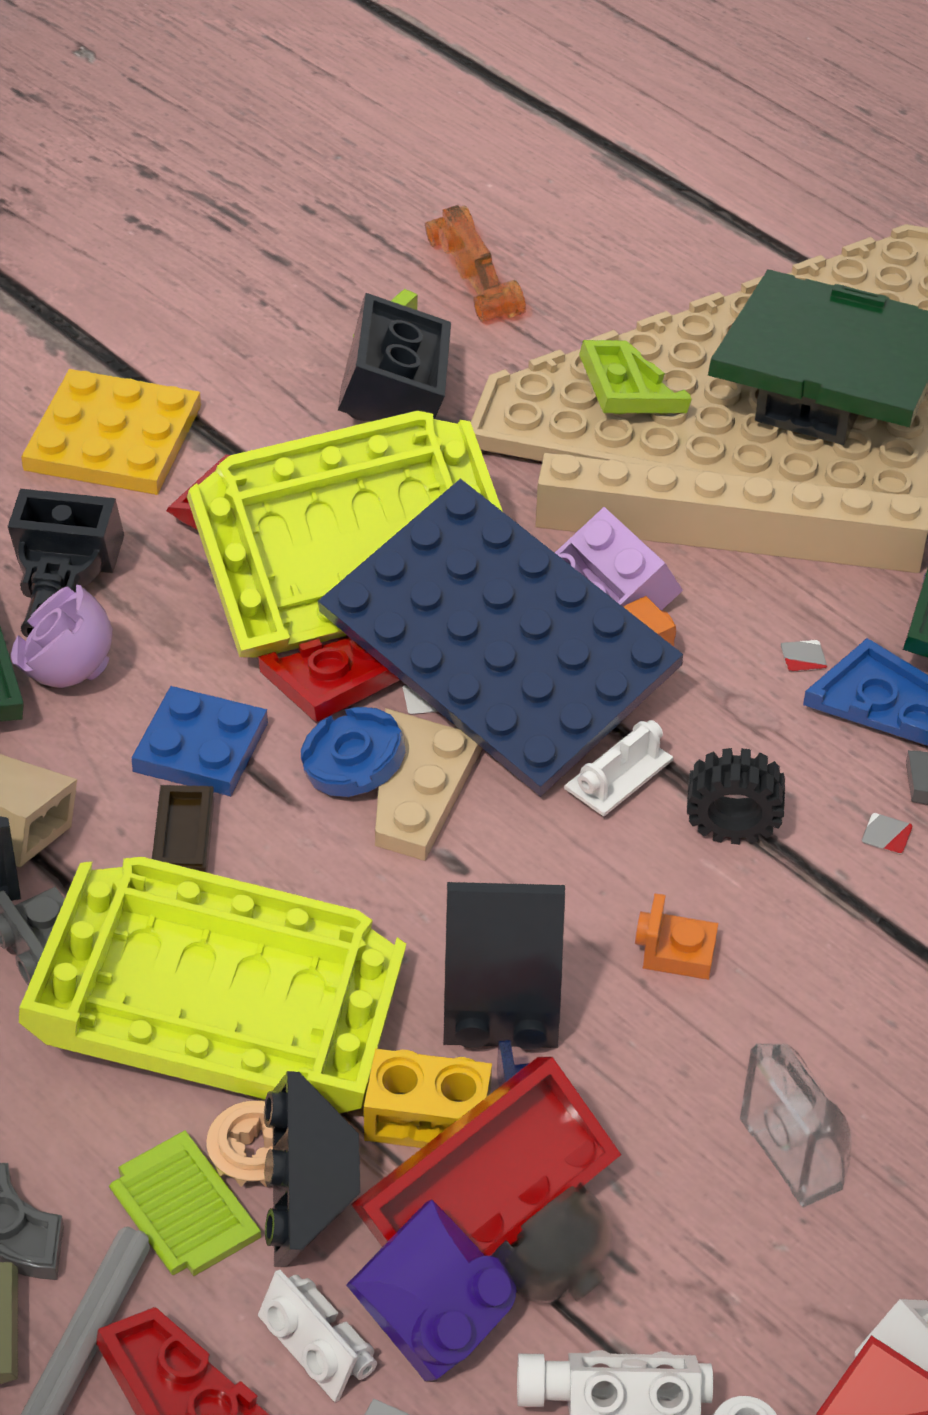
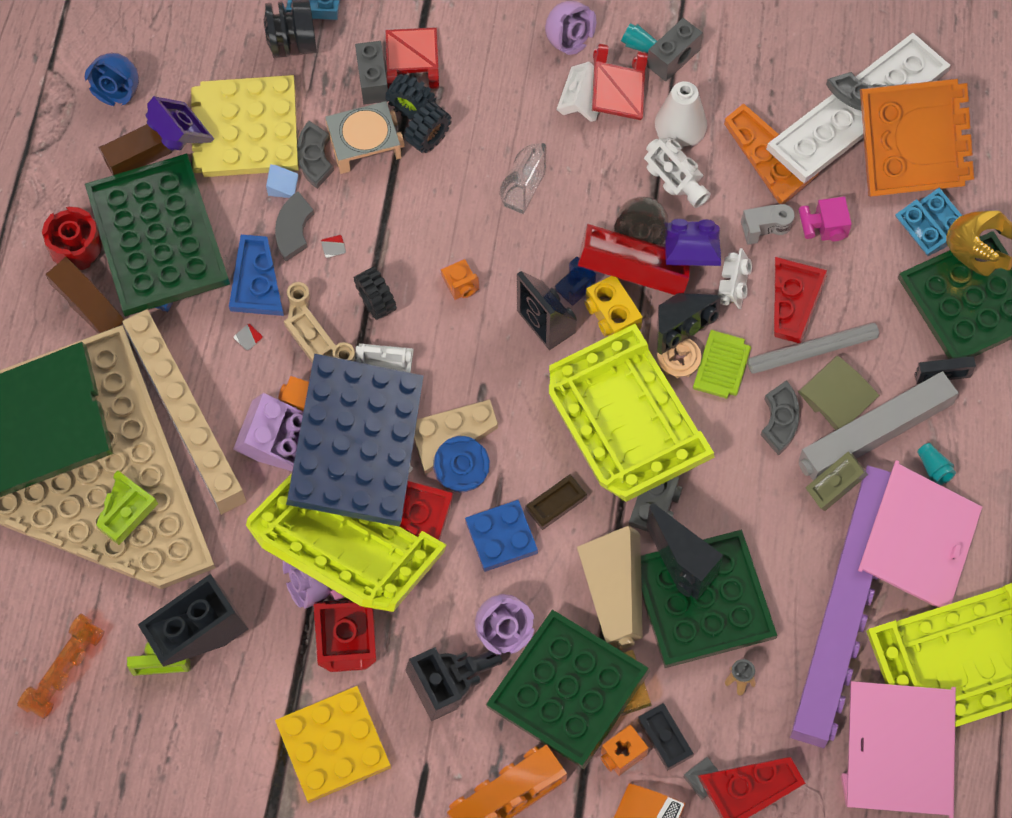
camera: 125 degrees left, 20 degrees up
none -> tan plate [284,282,355,362]

